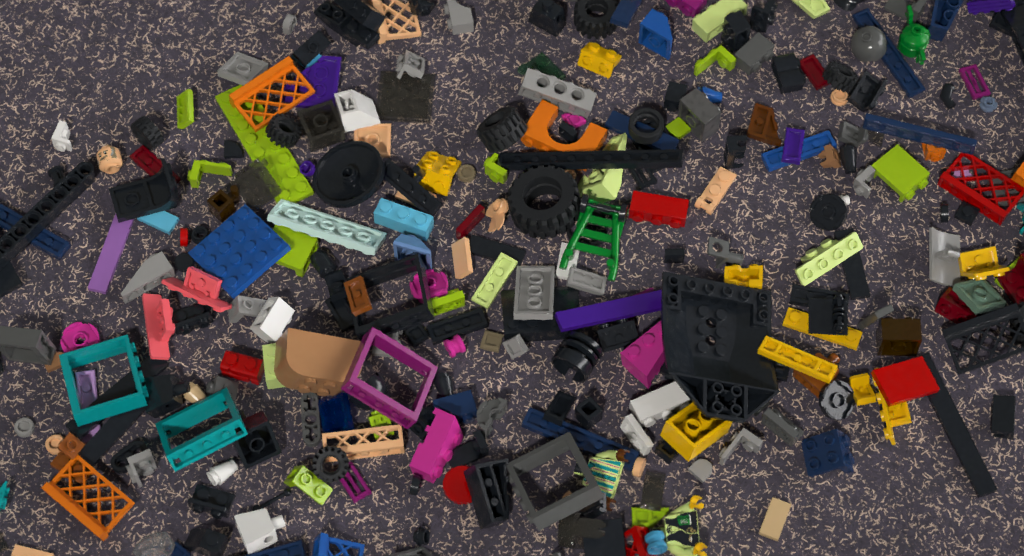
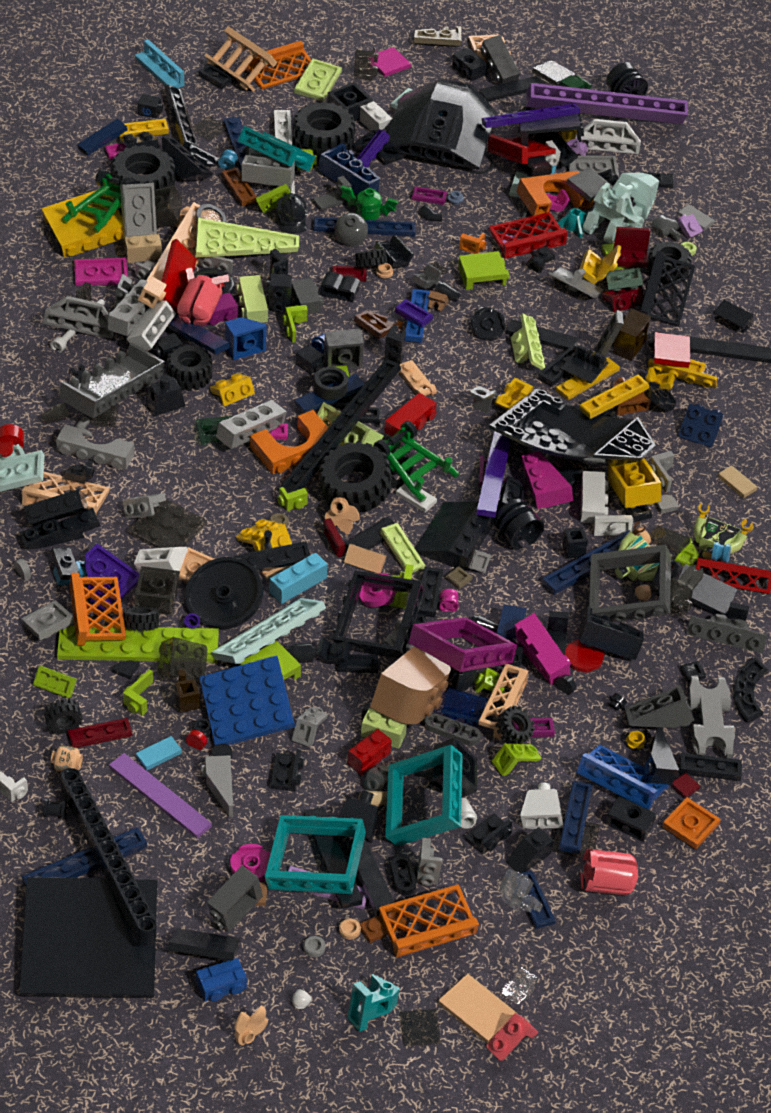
camera: 65 degrees left, 15 degrees down
dark orange bracket [57,432,85,460] -> none
black bracket [109,158,179,223] -> none
coral bracket [142,293,175,360] -> none
coral bracket [161,266,232,312] -> none
white brick [250,297,295,342] -> none
black hinge [253,489,291,511] -> none
dark orange plate [344,276,373,316] -> none
medium blue slope [393,234,432,270] -> none
black tyre [476,106,527,153] -> none
dark grey cylinder [477,398,508,440] -> none
light grey plate [513,266,555,320] -> none
black tile [543,391,577,426] -> none
black plate [558,121,578,144] -> none
light grey plate [566,266,607,296] -> none
black tile [664,249,685,263] -> none
dark grey bracket [761,408,804,447] -> none
light grey bracket [853,166,876,199] -> none
dark blue tile [863,113,977,155] -> none

